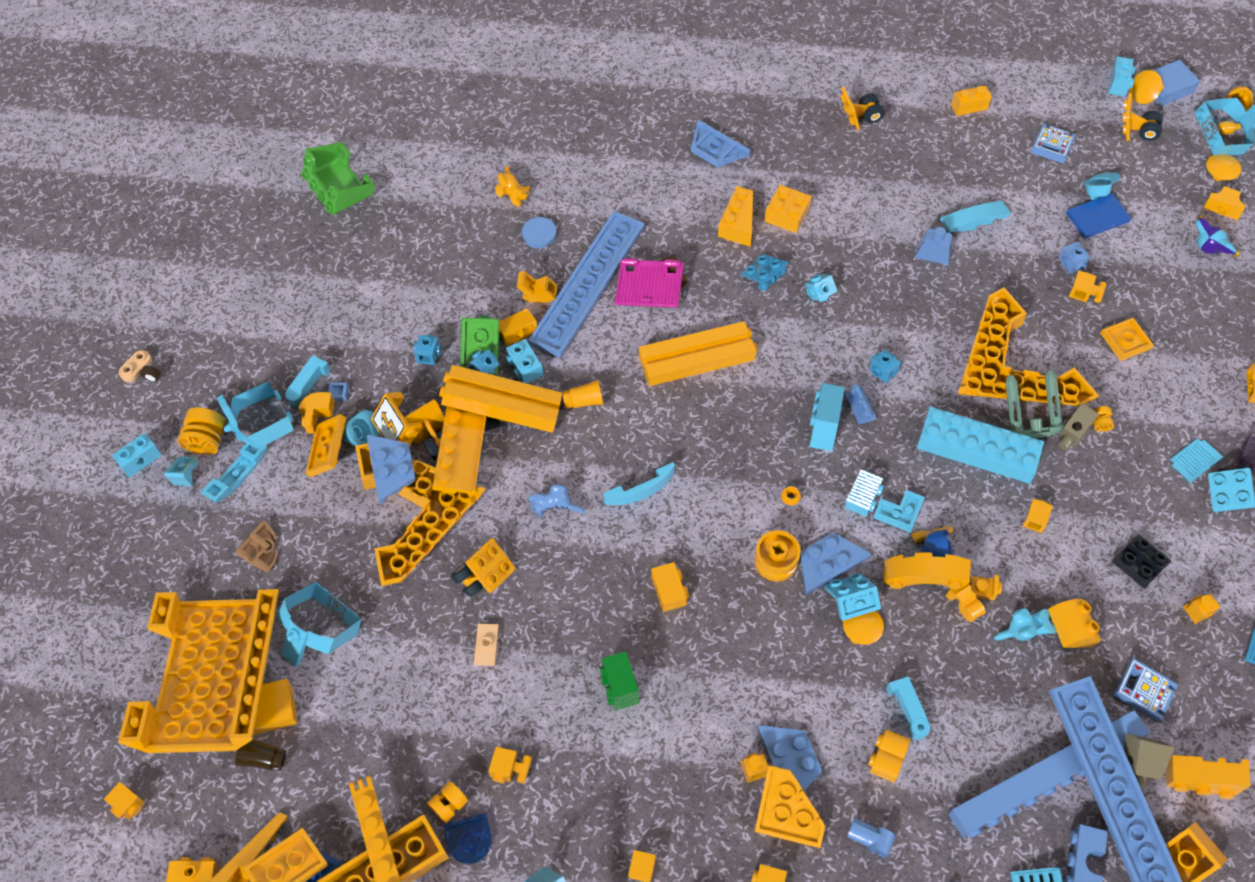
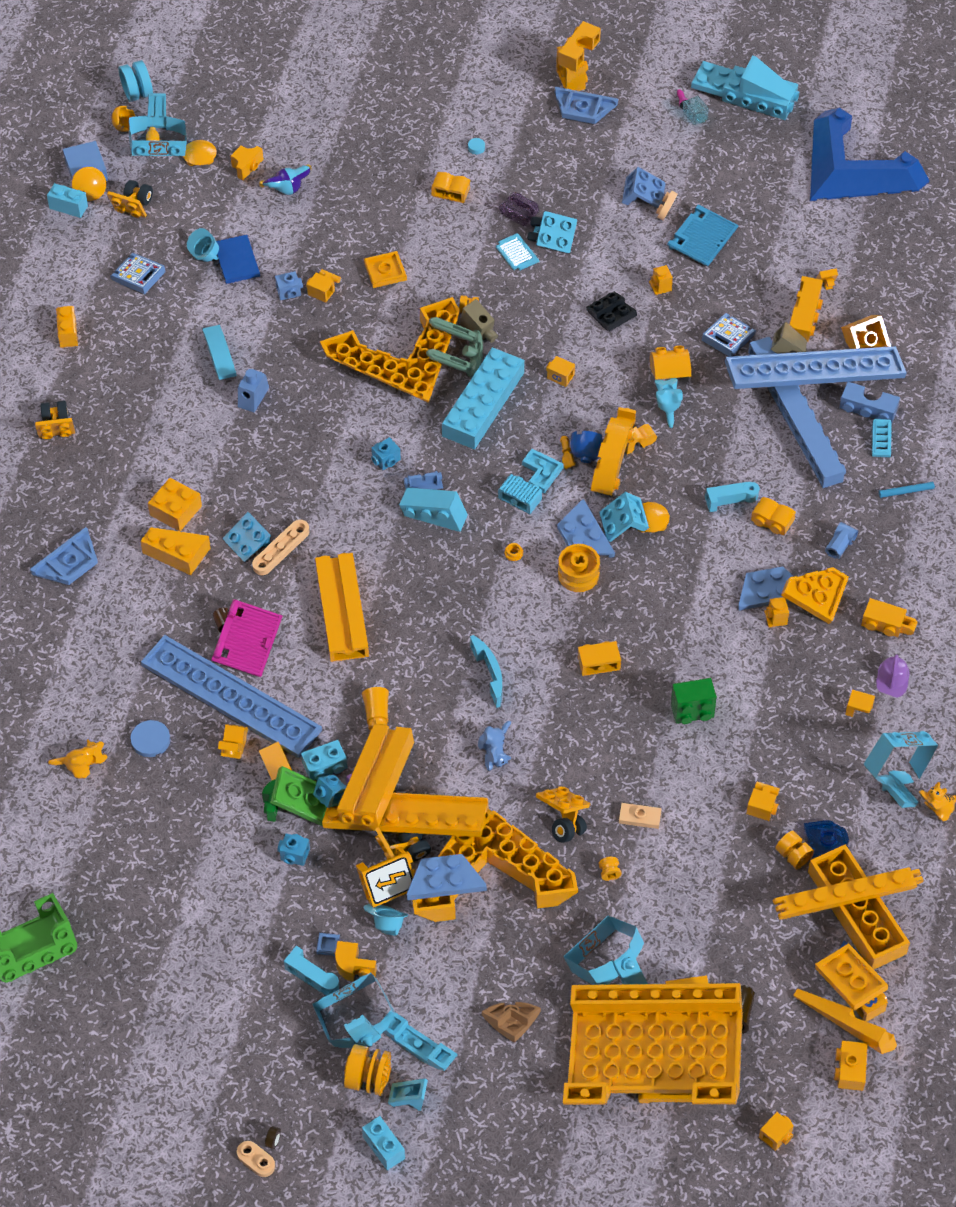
camera: 85 degrees left, 5 degrees down
light orange plate [305,414,346,477] -> none
medium azure brick [805,274,837,302] -> none
none -> light nougat plate [252,520,310,575]
none -> light orange wheel [599,857,622,881]

